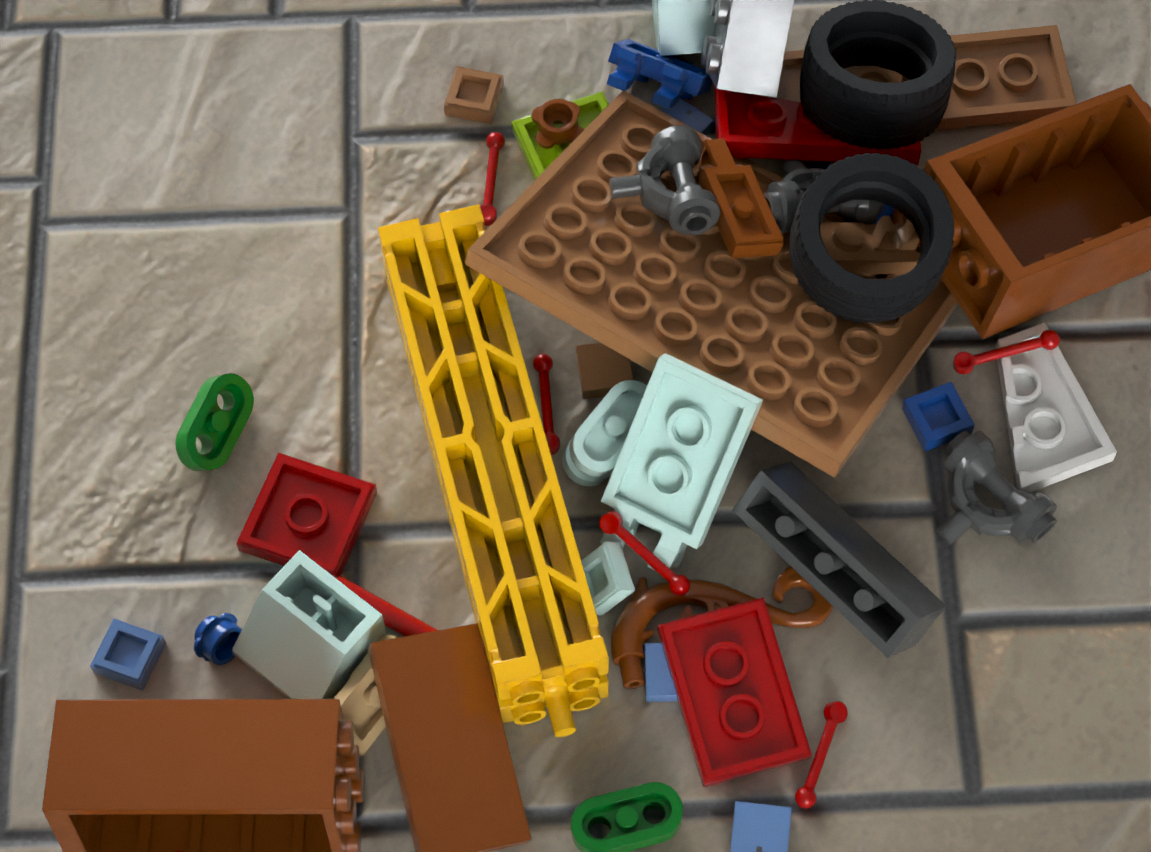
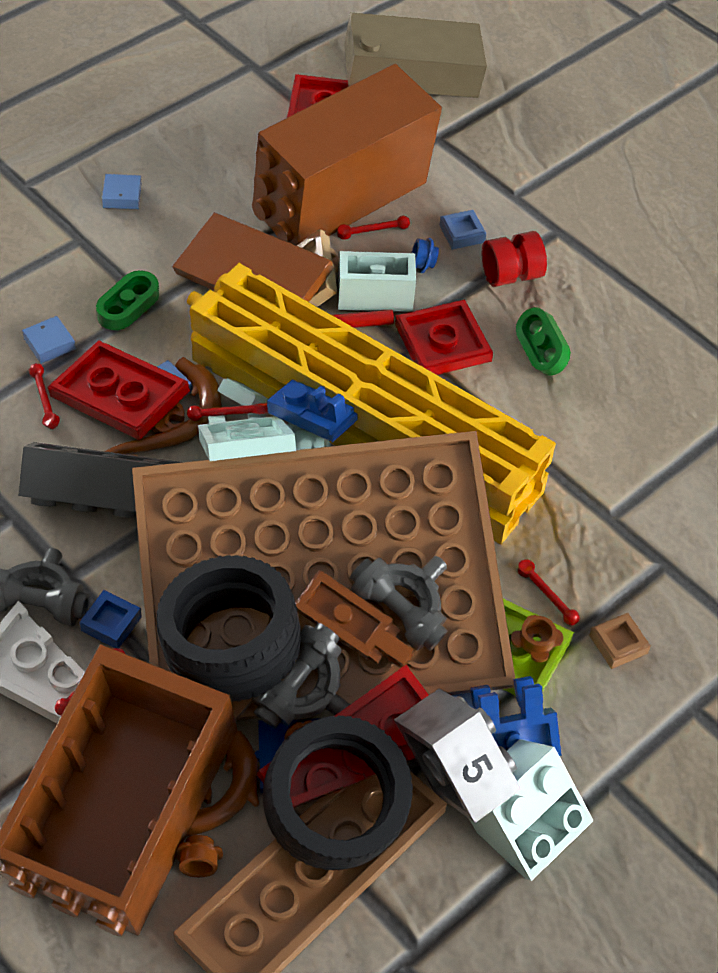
camera: 135 degrees right, 10 degrees down
none -> blue plate [267,379,358,442]
none -> red wheel [481,231,547,287]

